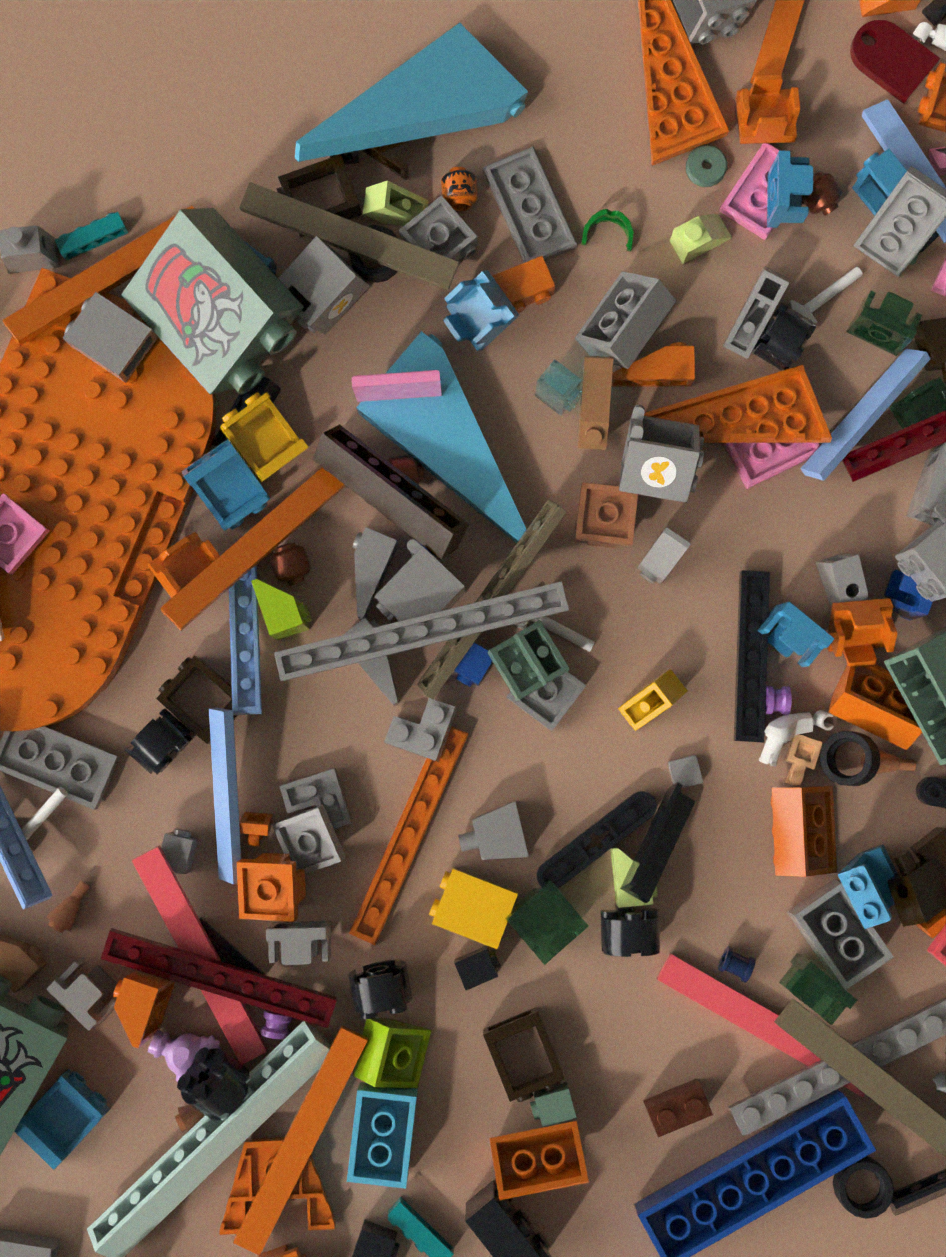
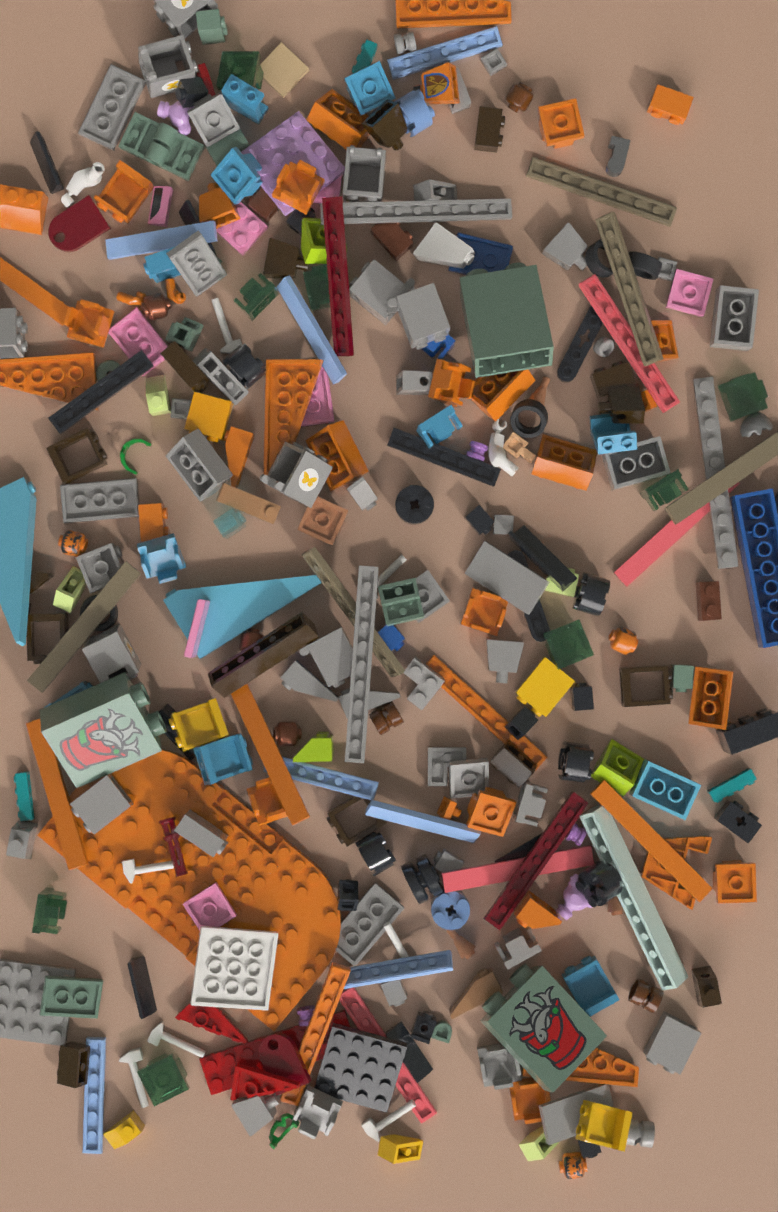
camera: 75 degrees left, 5 degrees up
yellow slope [618,669,688,731] -> none
dark blue bush [718,946,756,983] -> none
dark azure panel [767,150,813,228] -> none
none -> dark brown window [46,428,108,484]
none -> black plate [48,350,154,434]
none -> orange arm [116,291,146,305]
none -> white piece [122,859,180,884]
none -> dark red pin [158,817,188,877]
none -> dark brown window [160,341,210,393]
none -> orange arm [165,279,186,304]
none -> sand green brick [165,317,204,352]
none -> light grey tile [170,398,192,419]
none -> light grey brick [174,810,229,857]
none -> light orange piece [184,392,234,443]
none -> orange slope [305,420,369,491]
none -> black brick [337,879,359,911]
none -> reddish brown wheel [369,701,404,735]
none -> black brick [395,485,434,525]
none -> black wheel [401,854,444,904]
none -> medium blue brick [431,889,470,930]
none -> orange panel [461,588,508,636]
none -> black brick [464,505,494,535]
none -> light grey tile [464,541,550,615]
none -> dark brown brick [490,740,538,788]
none -> black brick [504,707,538,740]
none -> orange head [608,626,639,655]
none -> reddish brown wheel [628,978,664,1013]

